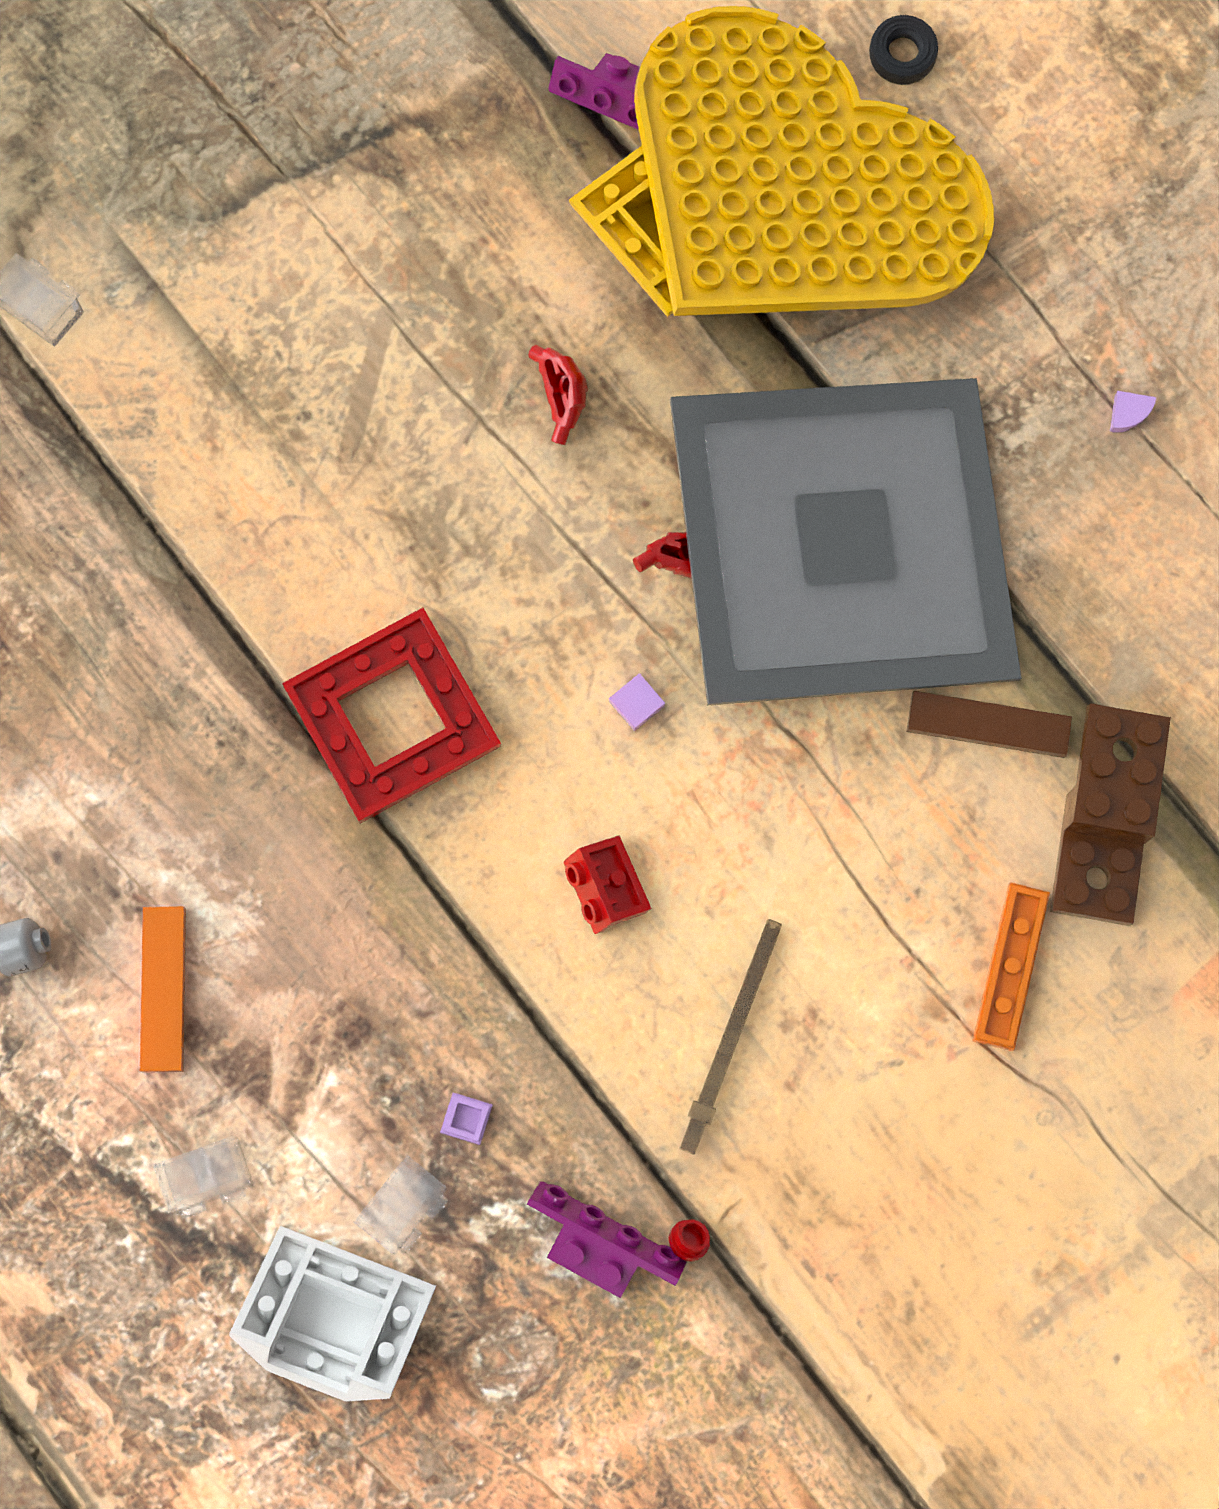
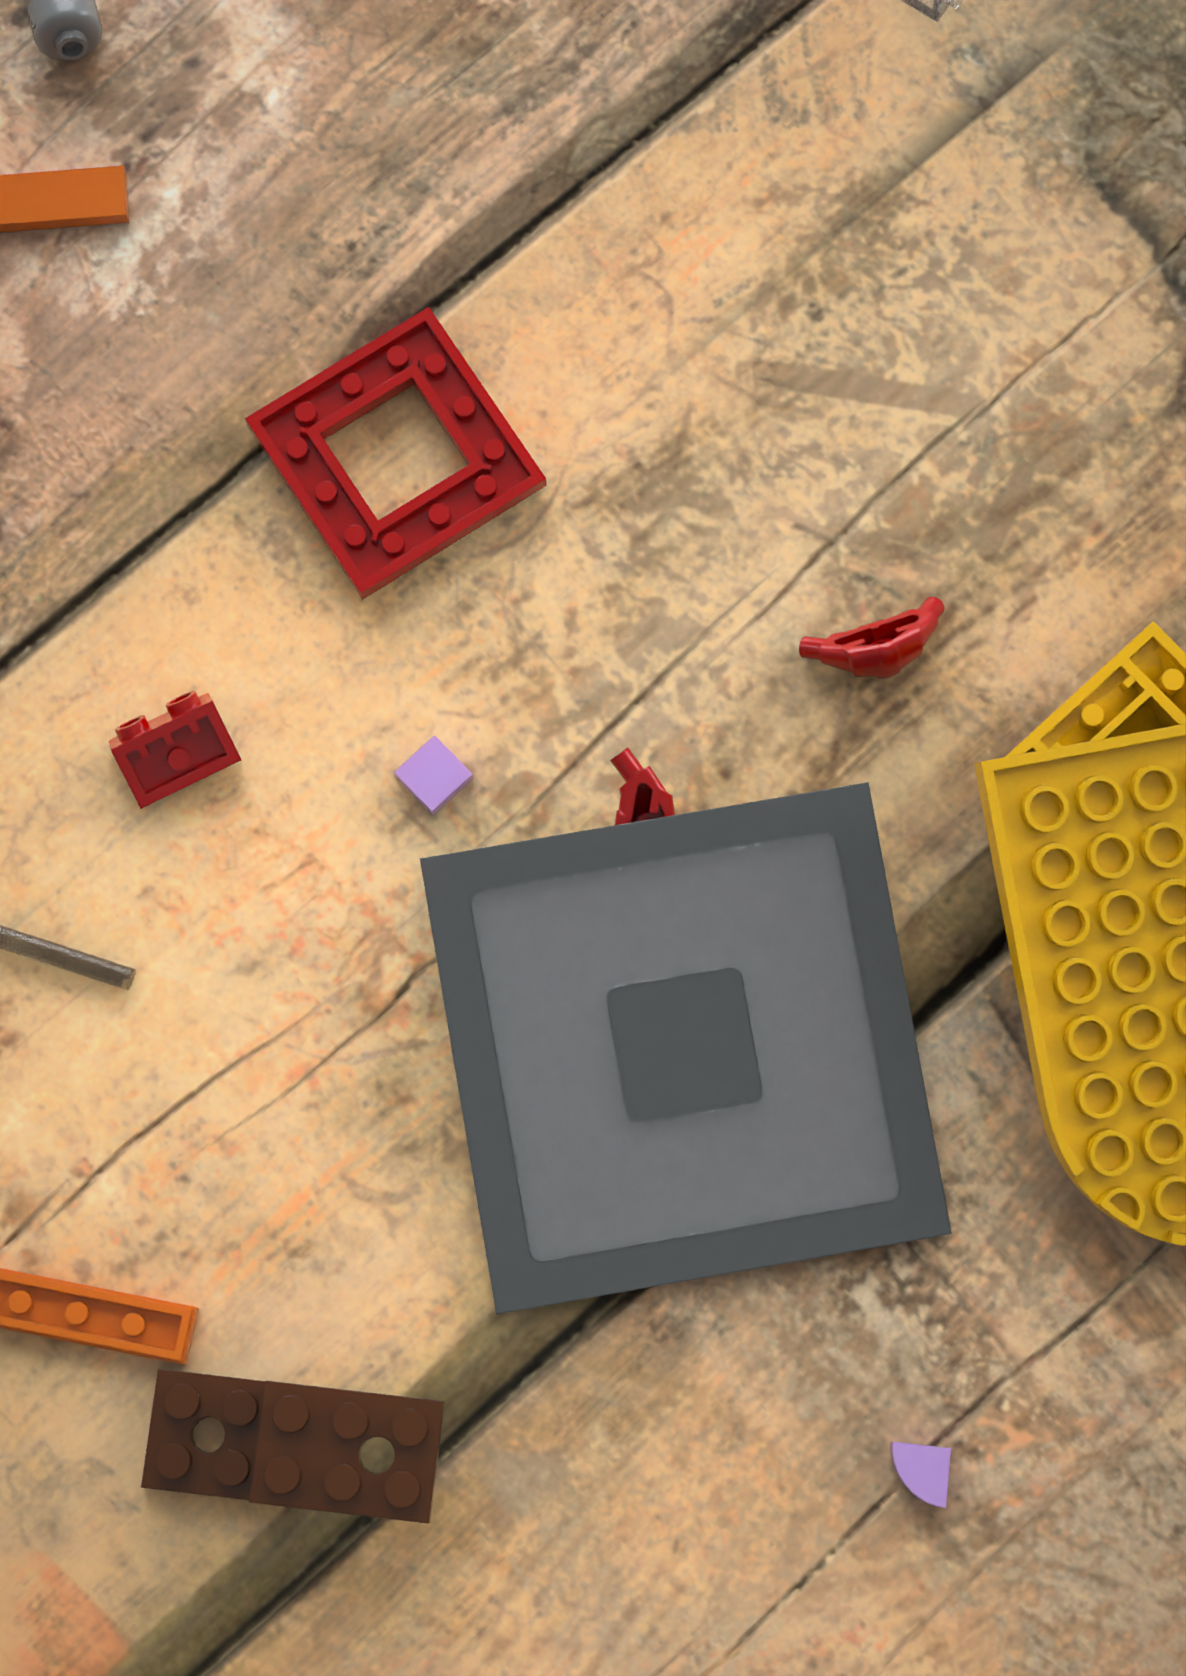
camera: 90 degrees right, 0 degrees up
reddish brown tile [906,691,1072,758] -> none

